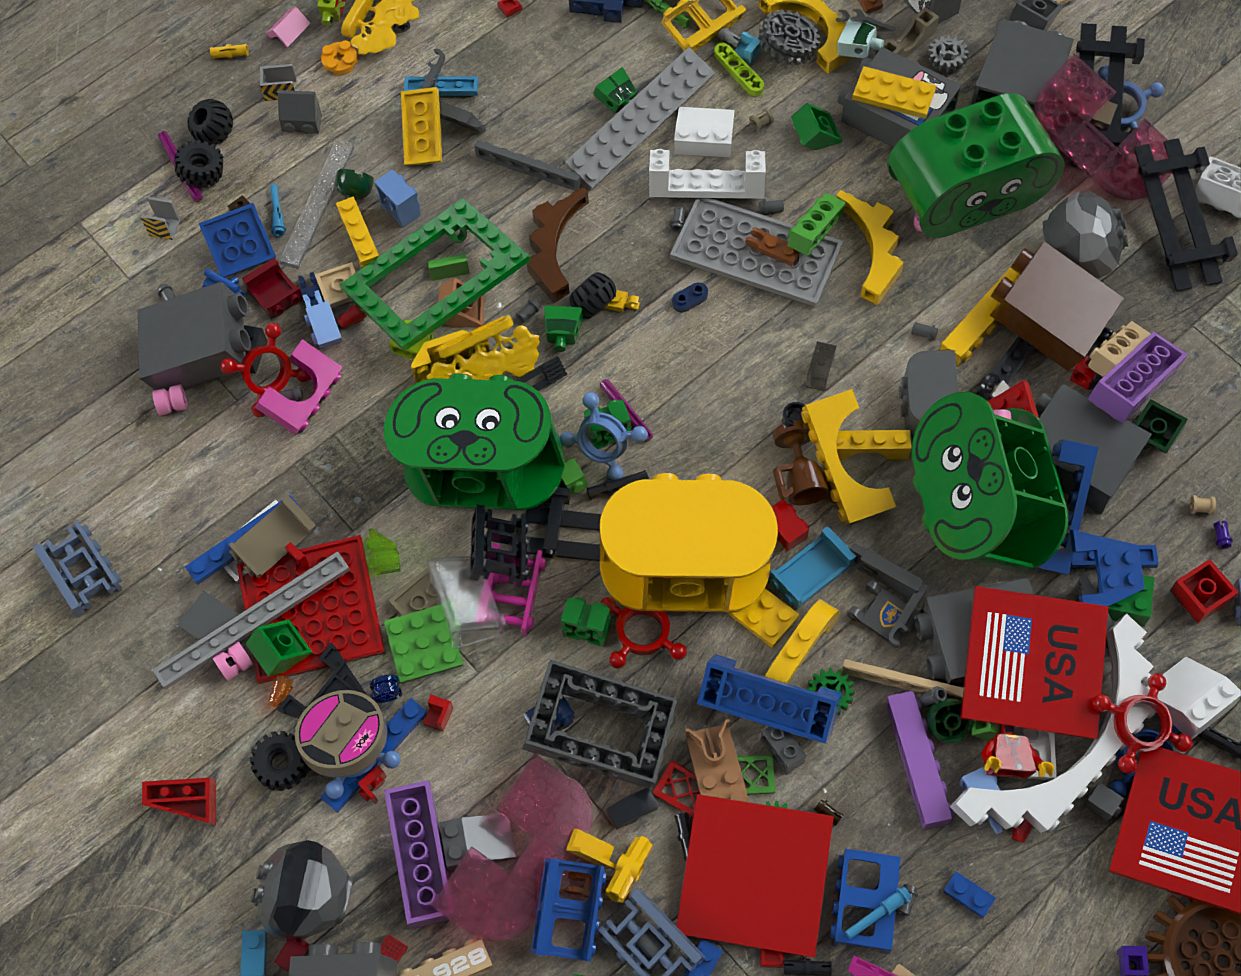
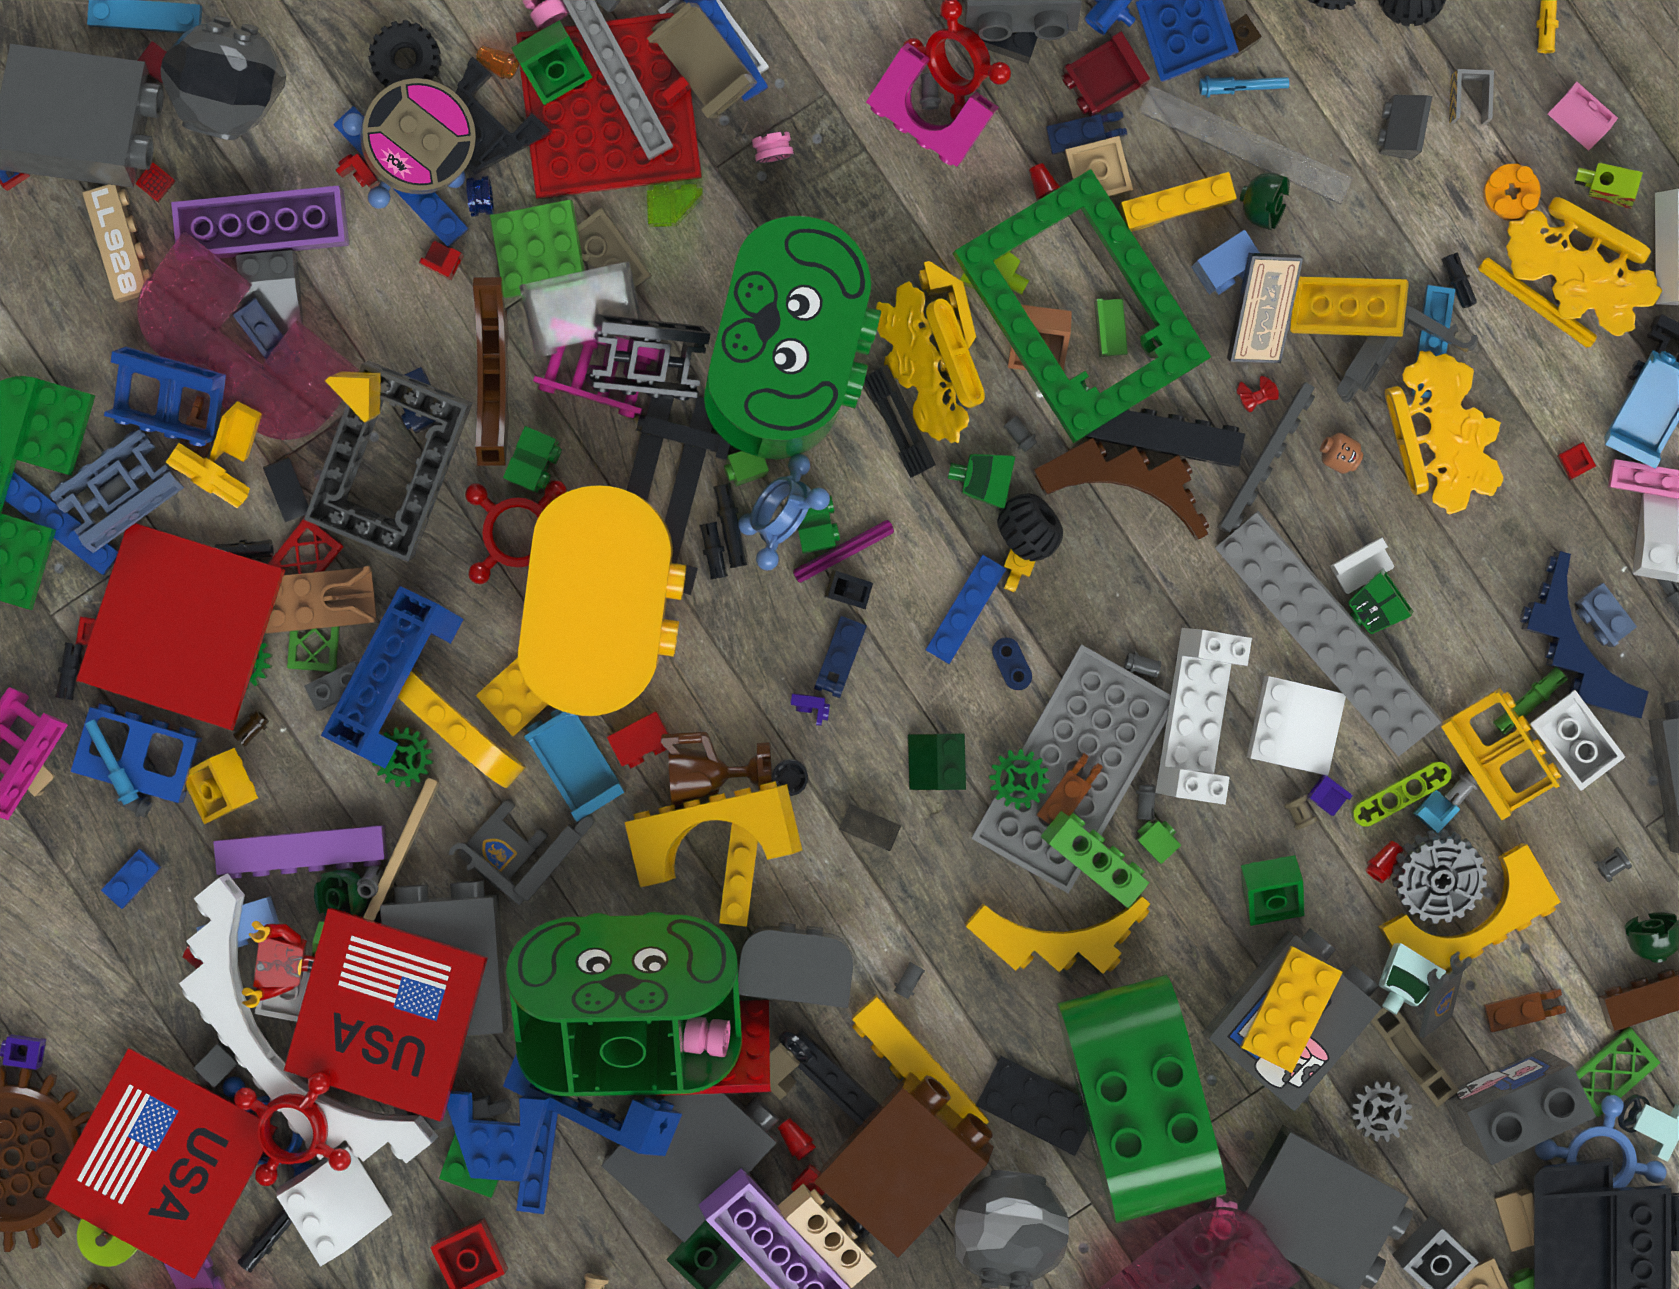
camera: 90 degrees right, 25 degrees up
light blue hinge [302,290,343,349] -> none
none -> yellow slope [186,748,258,824]
none -> dark blue plate [232,297,301,376]
none -> yellow slope [325,372,381,423]
none -> reddish brown arch [473,277,509,466]
none -> bright pink wheel [752,132,794,163]
none -> red cone [777,1118,816,1161]
none -> dark purple bracket [791,693,830,726]
none -> dark blue plate [814,616,867,699]
none -> black slope [824,570,873,610]
none -> dark green slope [908,733,966,790]
none -> blue plate [926,555,1006,664]
none -> black plate [976,1055,1088,1156]
none -> green gear [988,748,1050,810]
none -> black brick [1083,408,1245,468]
none -> bright green brick [1136,820,1181,864]
none -> tile [1227,253,1303,363]
none -> red piece [1237,376,1279,412]
none -> dark purple panel [1307,775,1353,816]
none -> nougat head [1320,433,1363,474]
none -> white panel [1330,537,1394,594]
none -> red cone [1365,841,1404,883]
none -> yellow plant [1385,351,1503,515]
none -> black axle [1441,252,1477,308]
none -> yellow axle [1478,258,1597,348]

